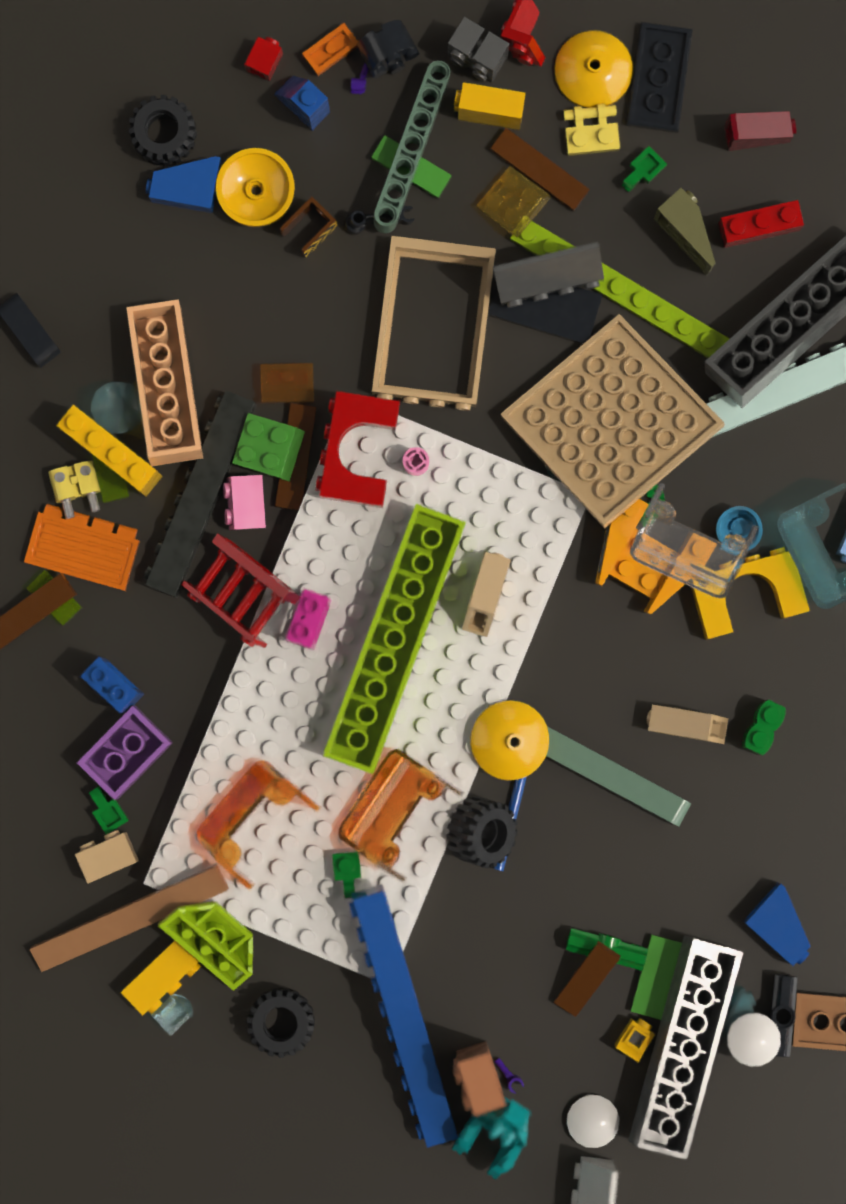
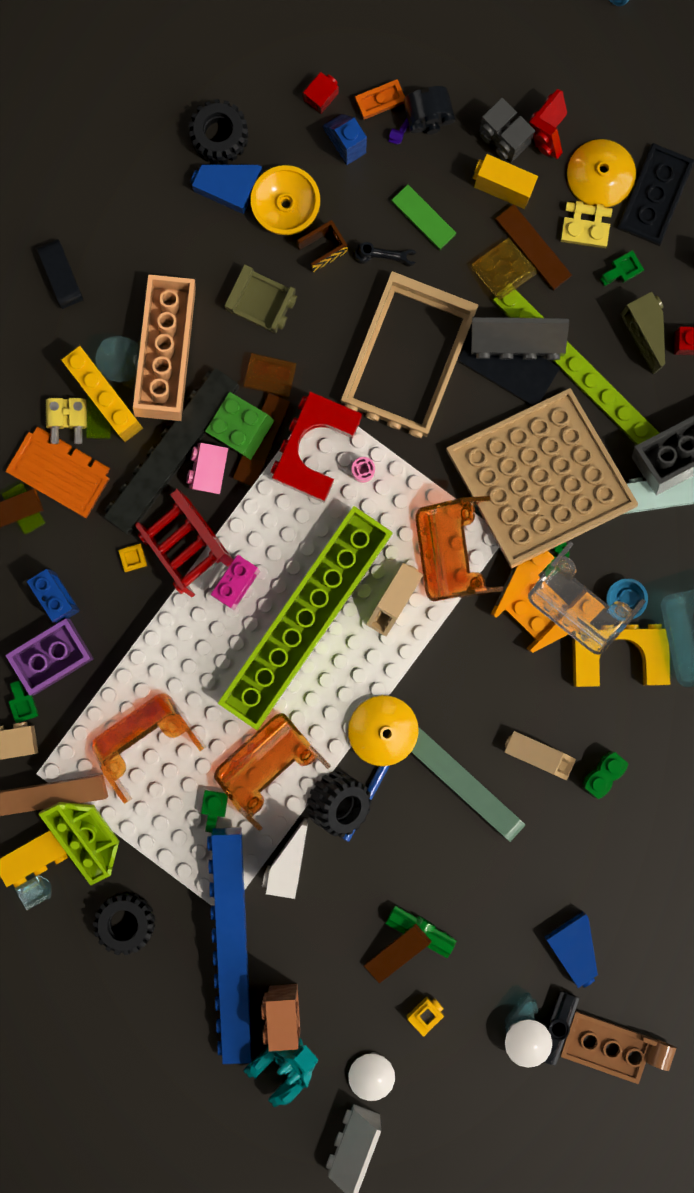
camera: 10 degrees right, 0 degrees up
sand green beam [374,61,450,233] -> none
dark purple hand [495,1058,524,1093] -> none
dark grey brick [628,935,743,1160] -> none
bright green tile [630,934,682,1020] -> none
none -> yellow tile [118,544,148,573]
none -> olive panel [225,264,298,334]
none -> white slope [262,818,308,899]
none -> clear orange windscreen [415,496,503,601]

